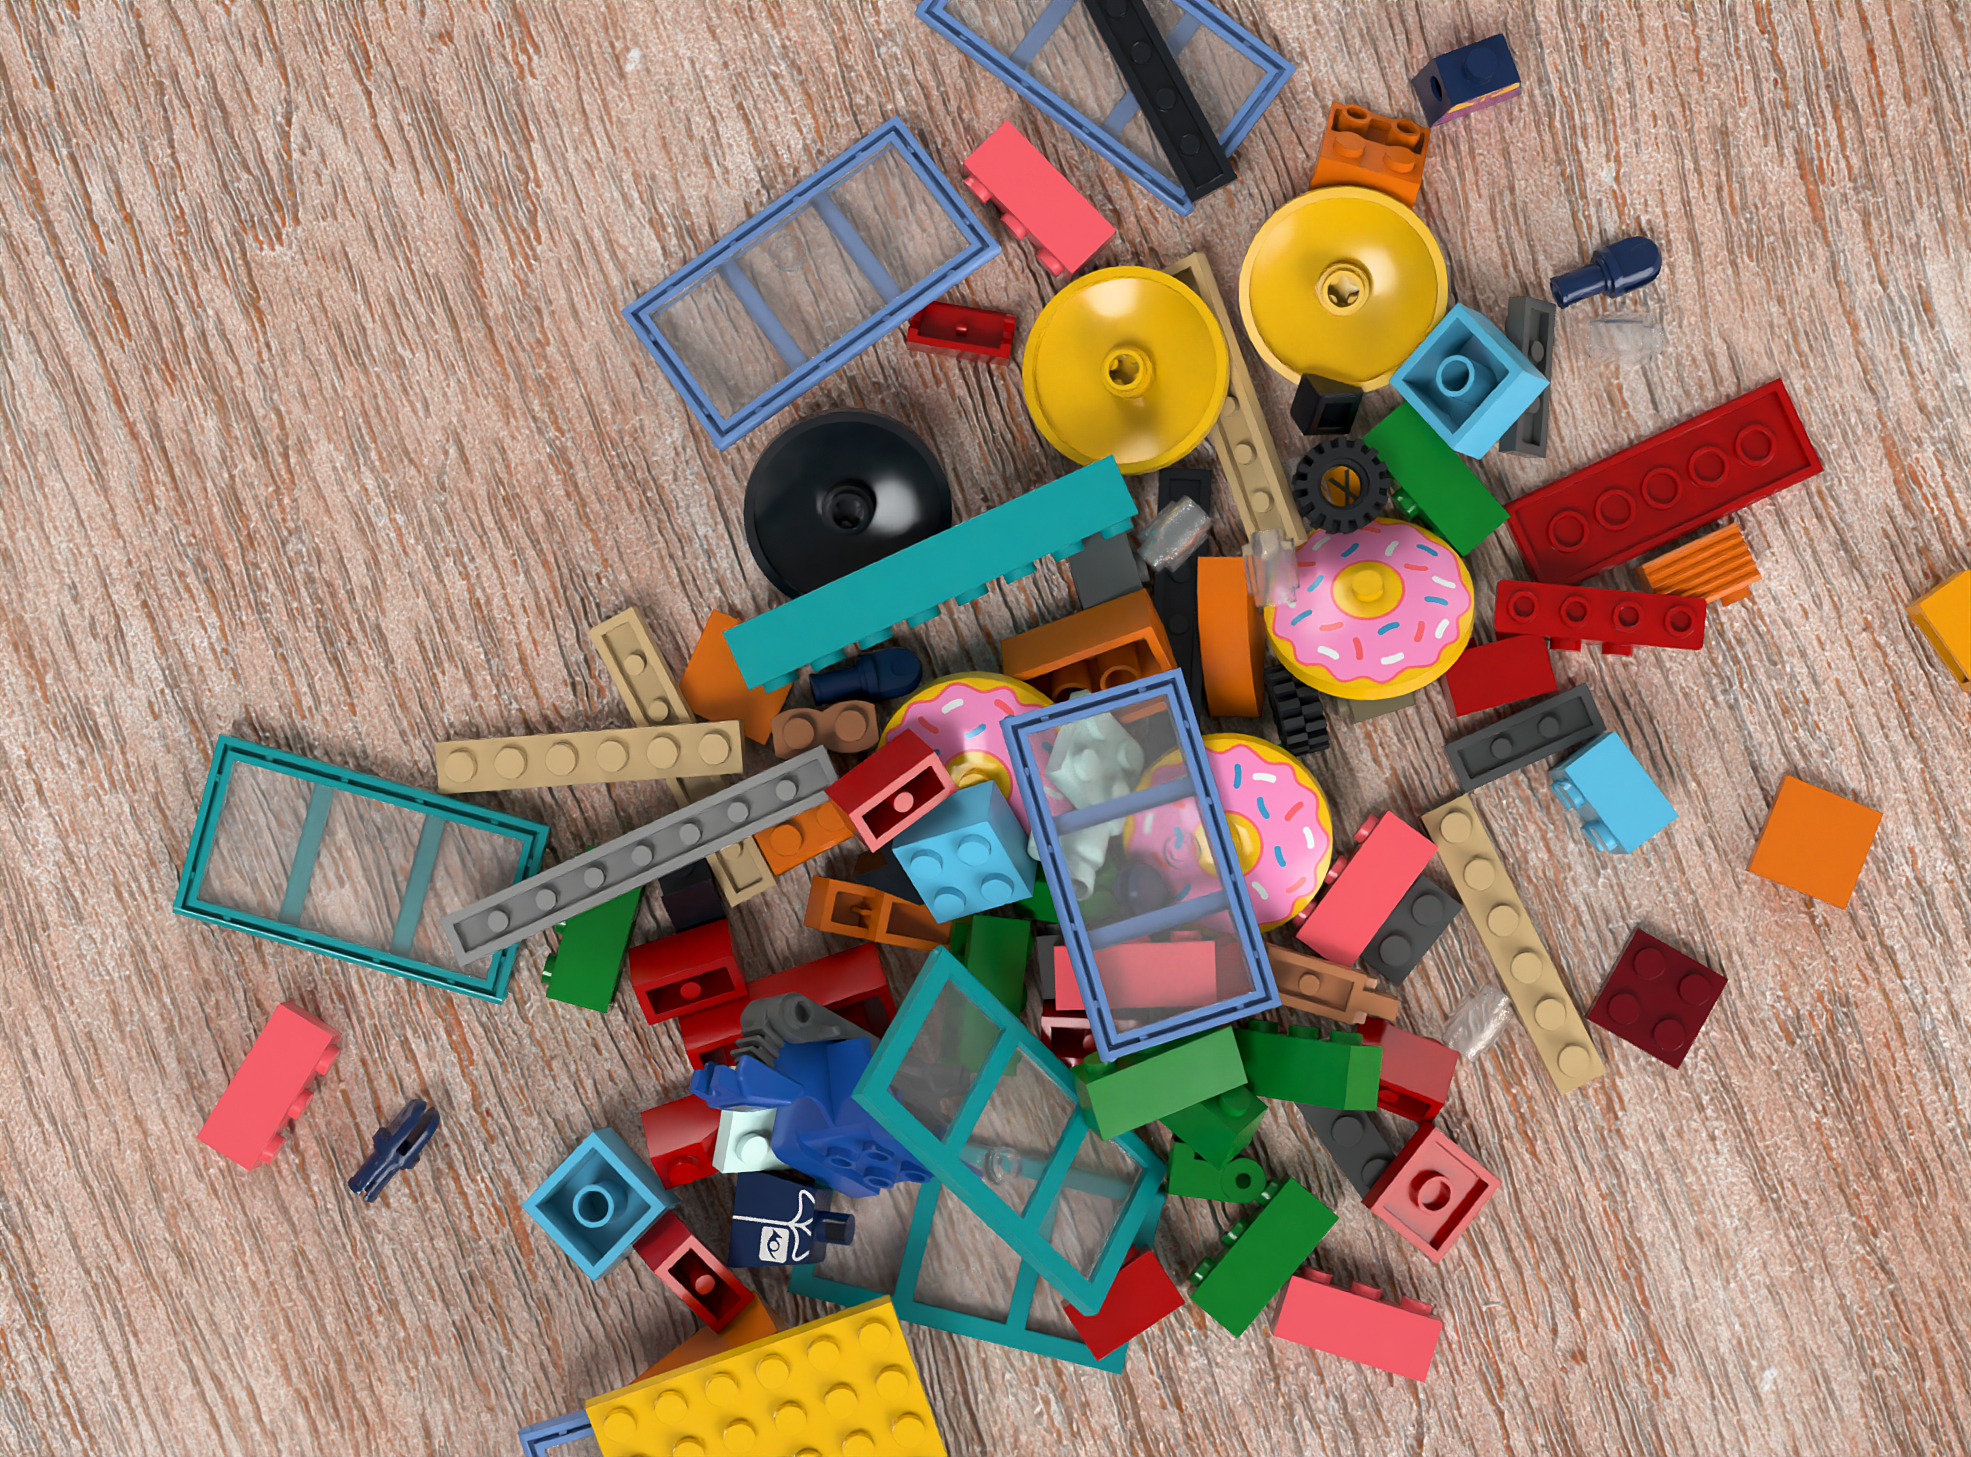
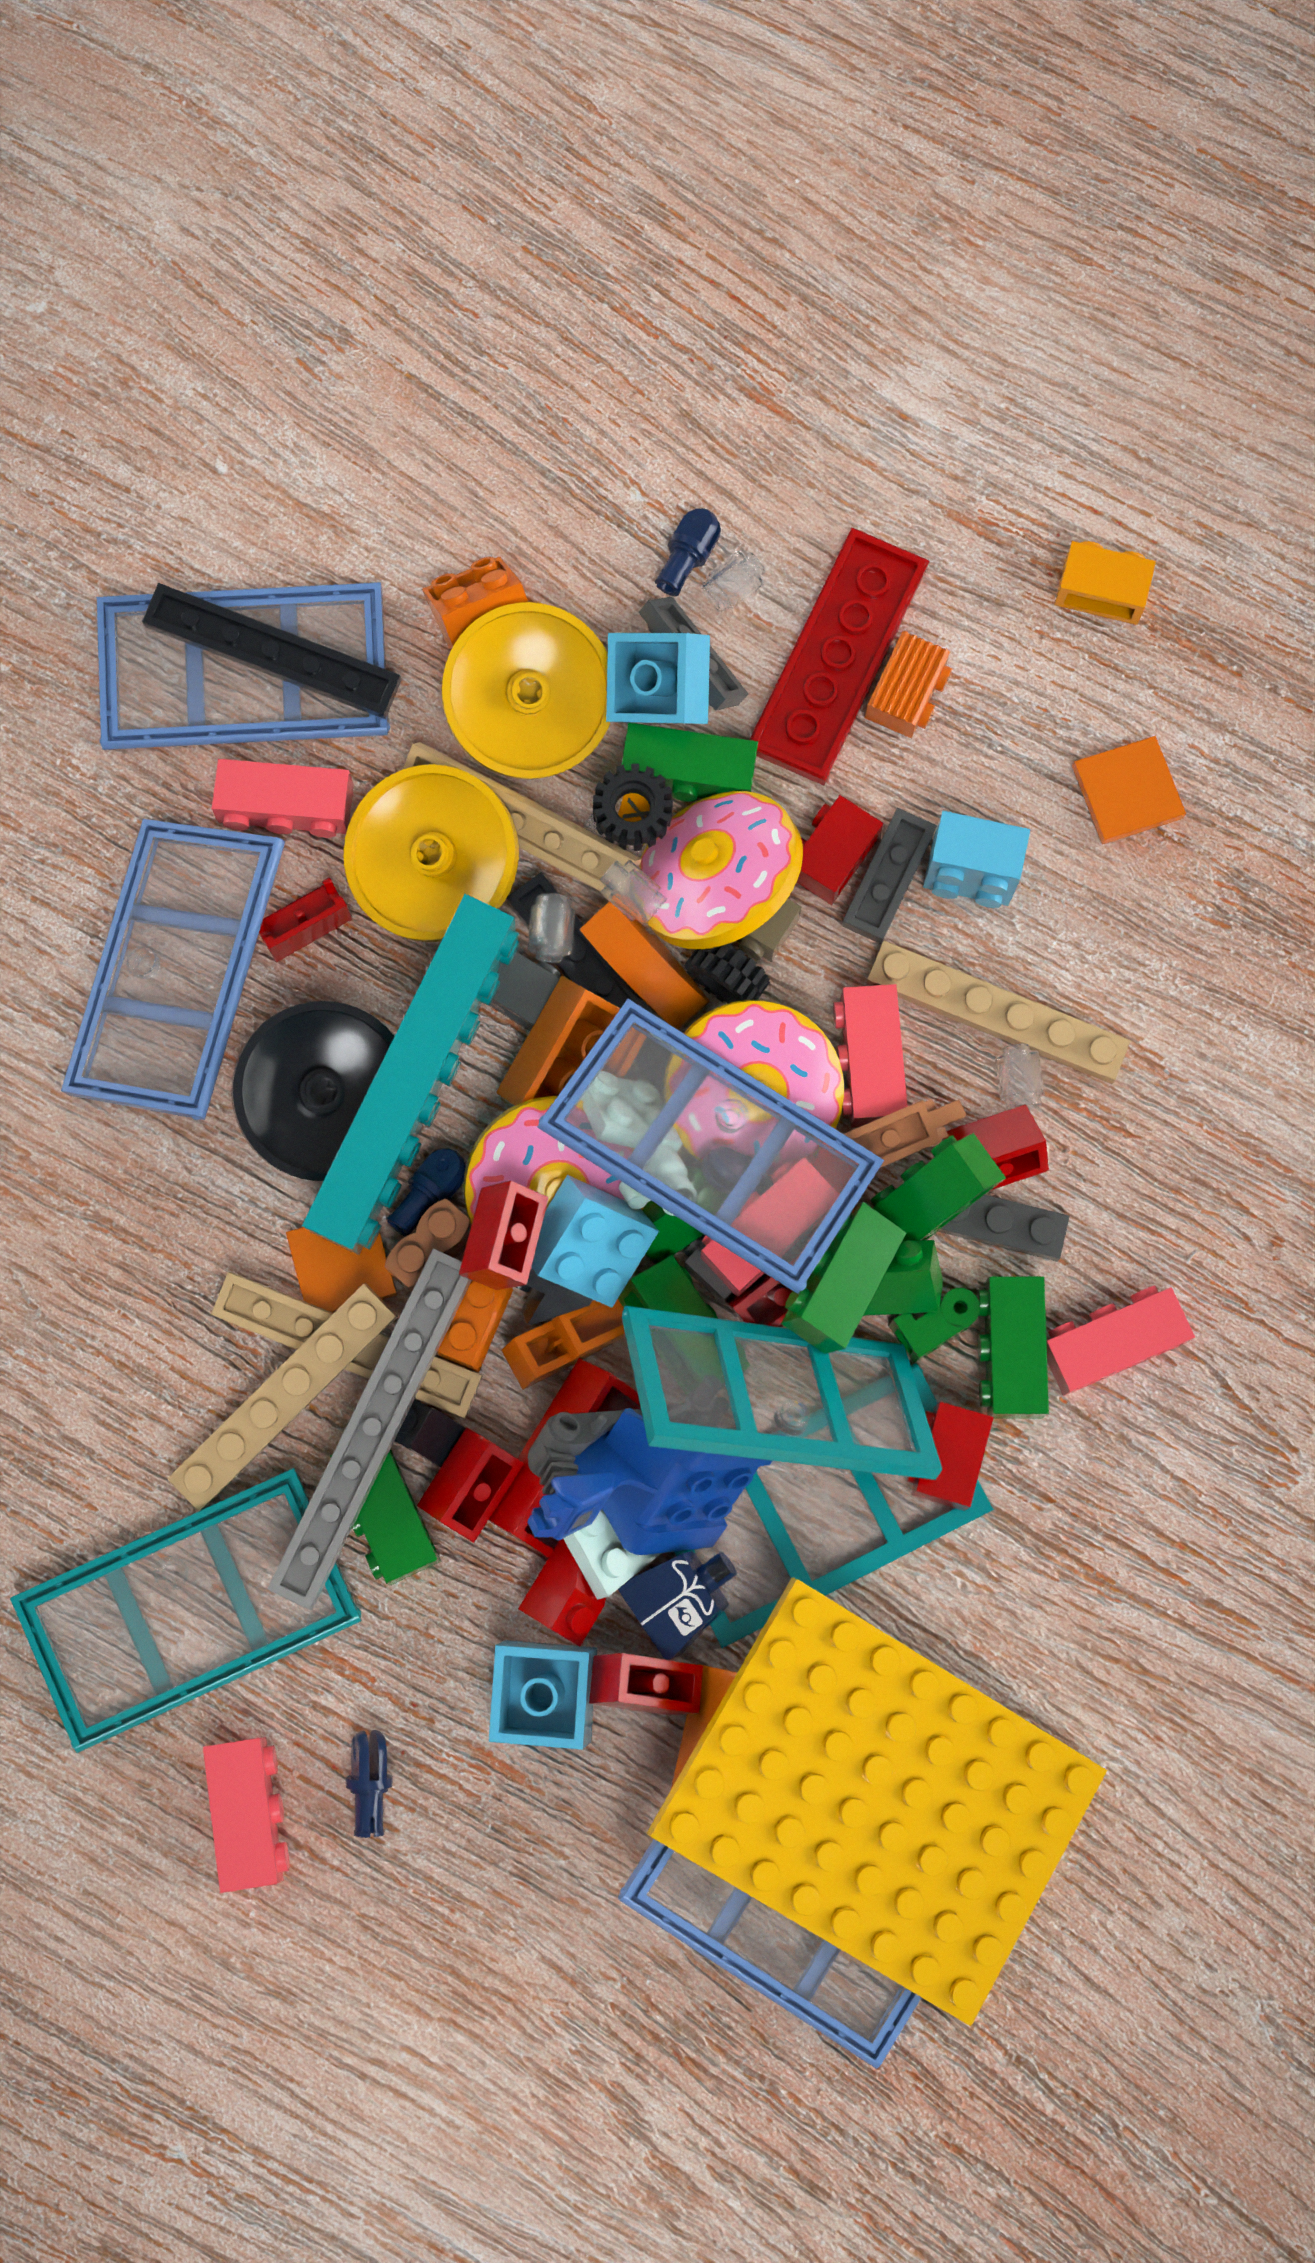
camera: 40 degrees left, 10 degrees down
black slope [1290,373,1364,436] -> none
dark grey plate [1359,874,1463,987] -> none
plate [1361,1120,1502,1264] -> none
dark blue torso [1412,33,1522,129] -> none
red bracket [1493,579,1707,657] -> none
dark red plate [1584,928,1729,1070] -> none

